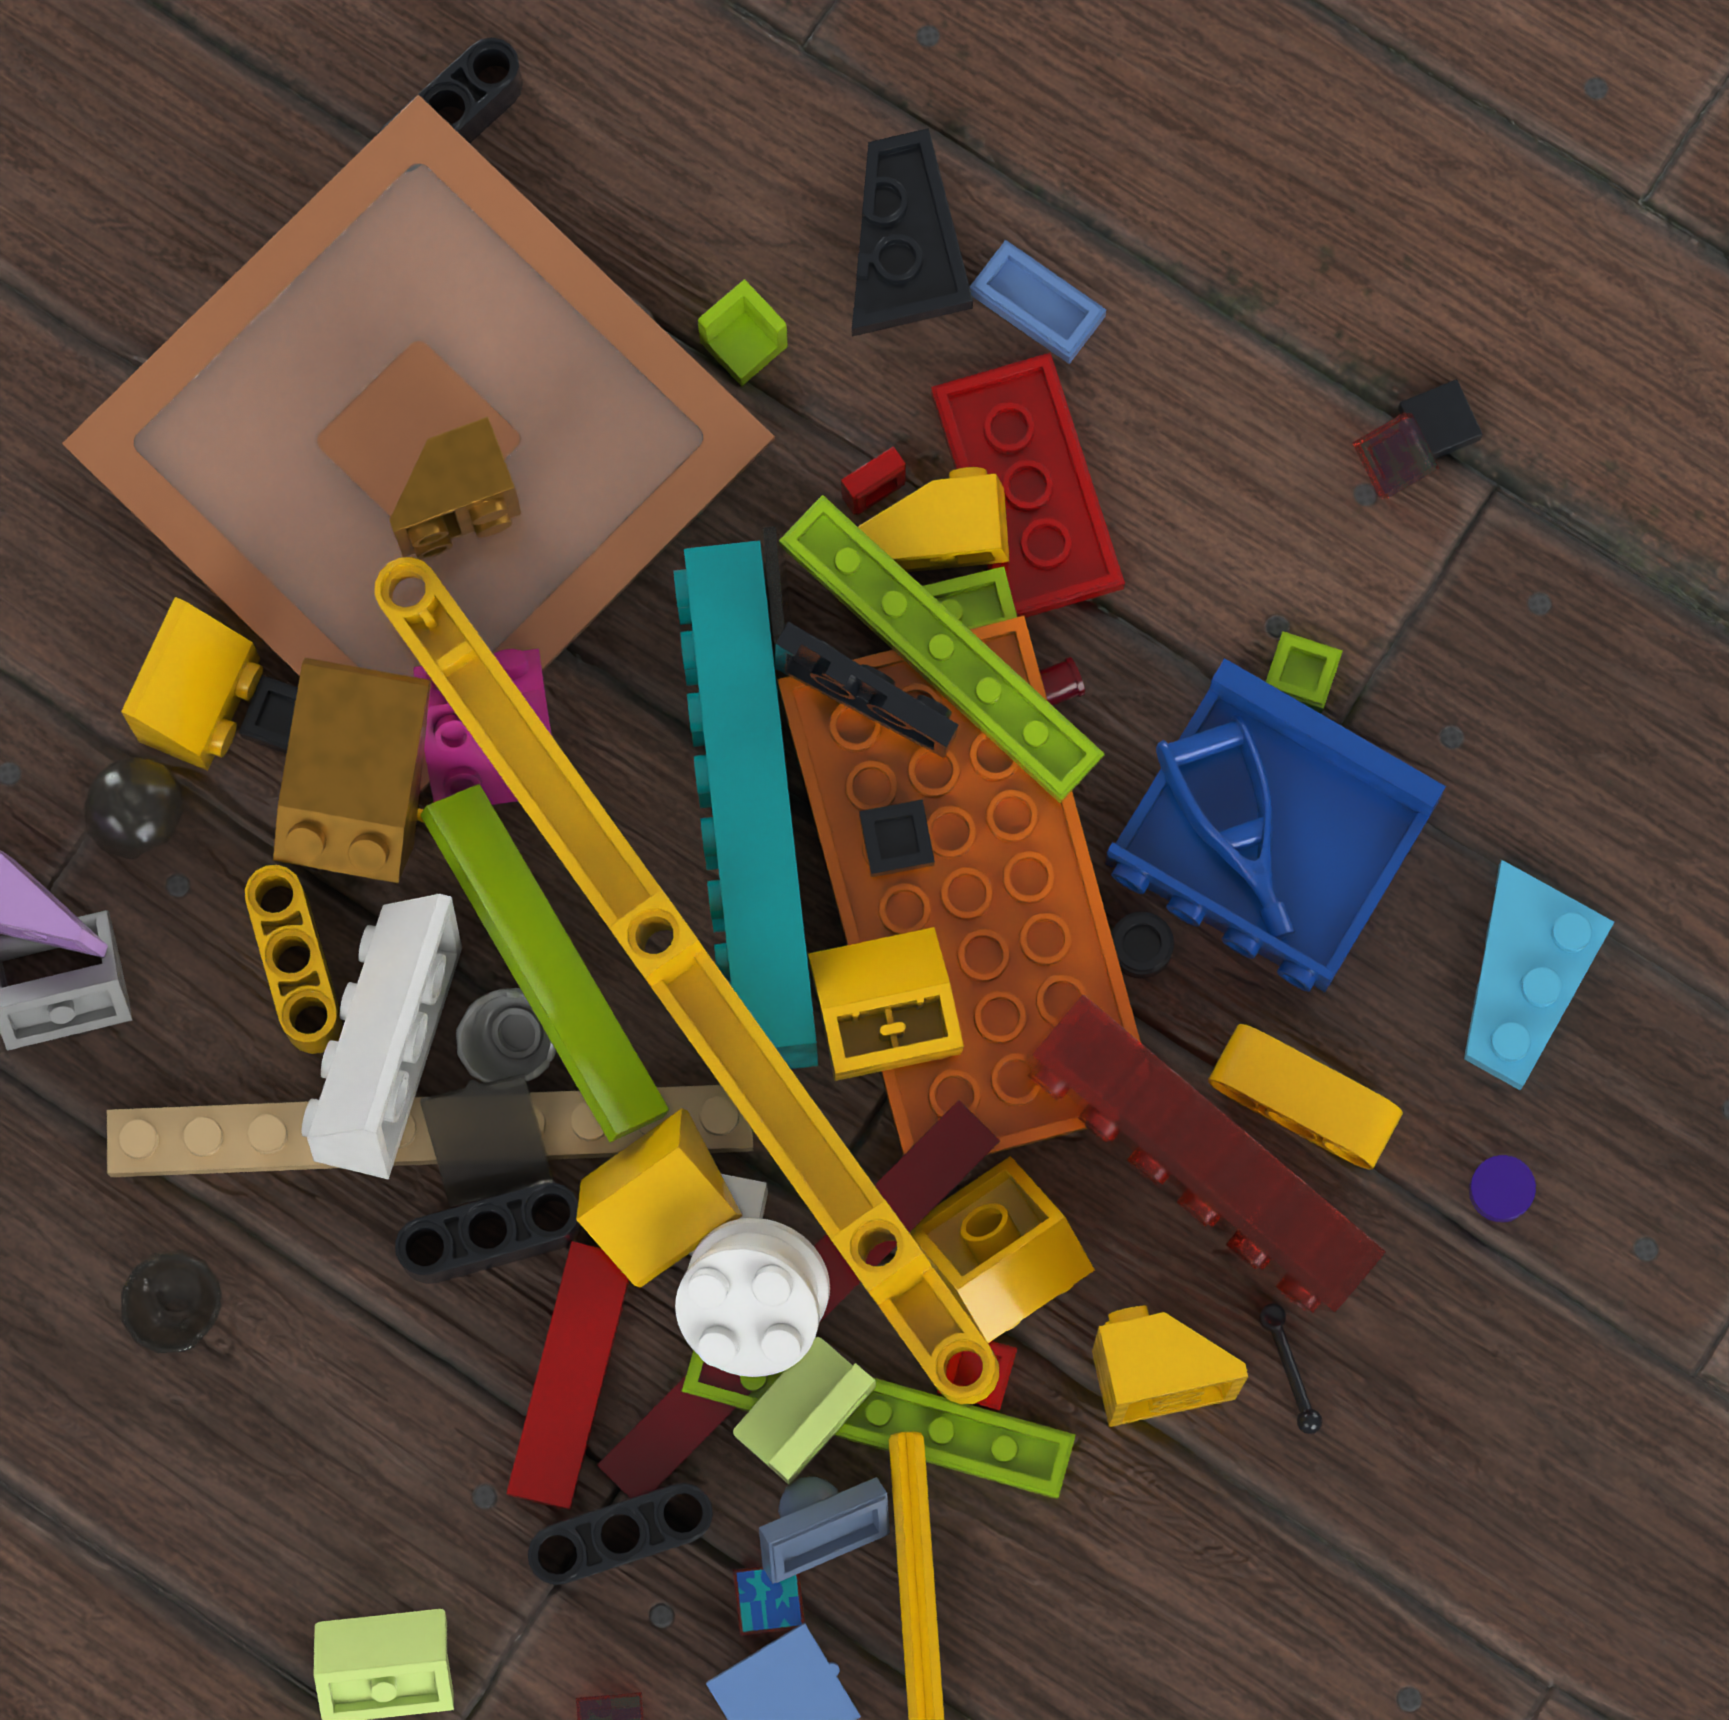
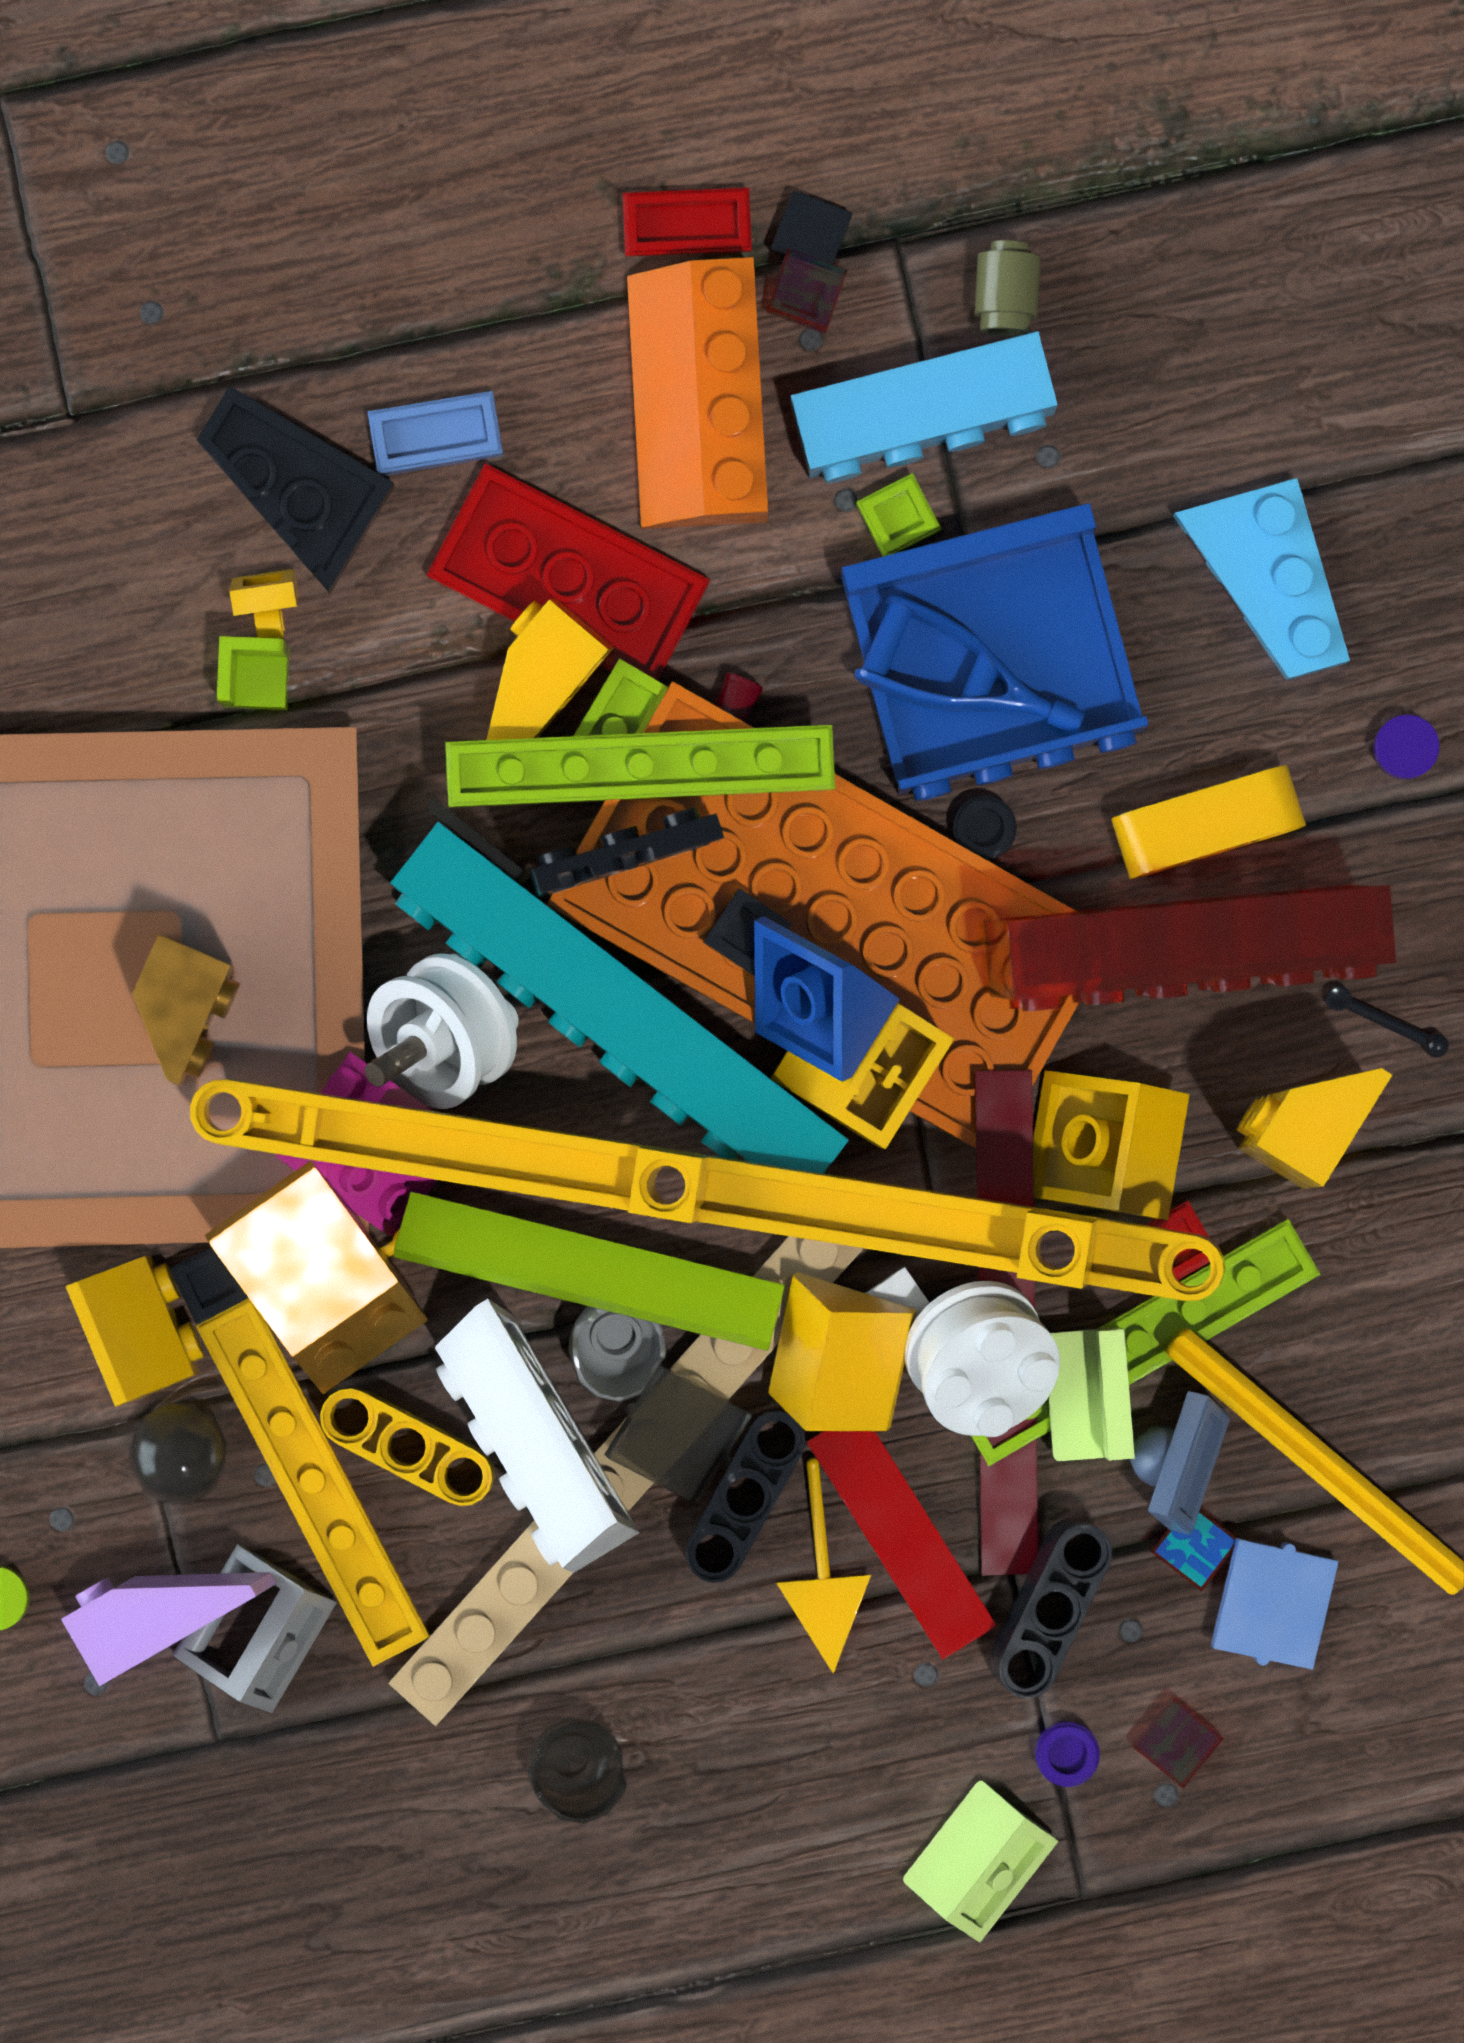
camera: 45 degrees left, 10 degrees up
red tile [841,446,906,515] -> none
none -> yellow tile [196,1298,431,1667]
none -> yellow tile [229,569,299,638]
none -> white wheel [365,953,519,1109]
none -> red tile [623,188,752,257]
none -> orange slope [627,257,768,529]
none -> blue slope [754,916,900,1082]
none -> yellow piece [777,1458,872,1674]
none -> medium azure brick [790,331,1058,484]
none -> olive brick [974,240,1041,337]
none -> dark purple tile [1035,1721,1100,1787]

